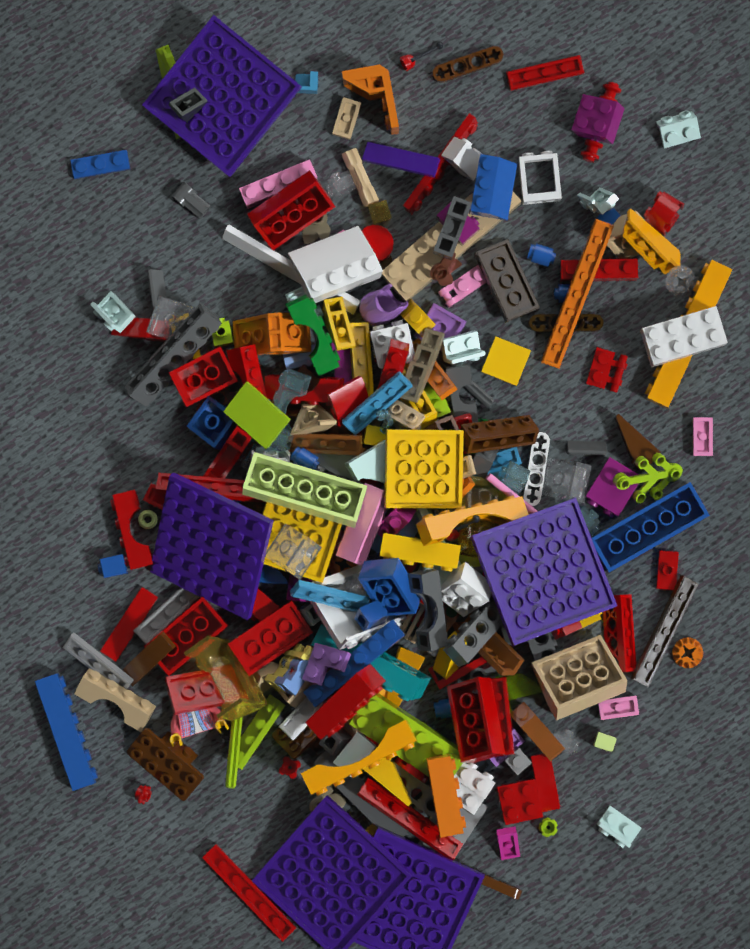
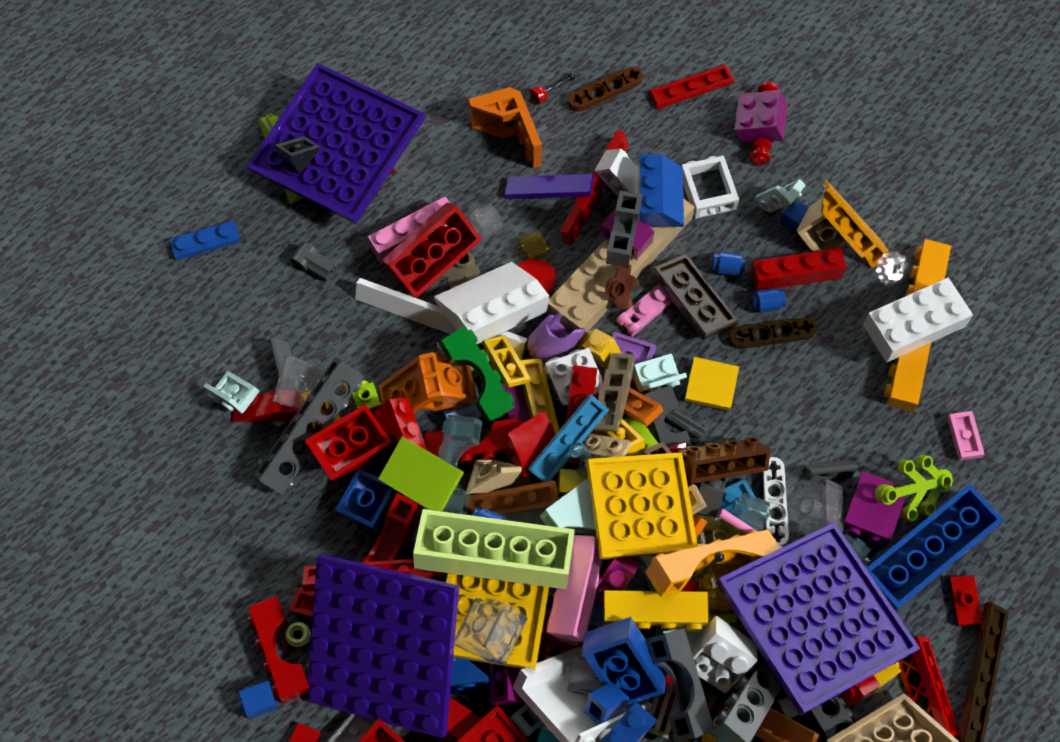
camera: 10 degrees left, 20 degrees down
dark azure tile [290,580,369,612] -> none
dark azure panel [295,71,318,94] -> none
tan plate [332,97,361,140] -> none
tan axle [342,148,379,207] -> none
orange tile [541,218,614,369] -> none
red plate [586,347,628,393] -> none
reddish brown slope [615,414,661,470] -> none
red brick [644,191,684,236] -> none
light aqua bracket [656,111,701,148] -> none
orange gear [672,637,703,668] -> none

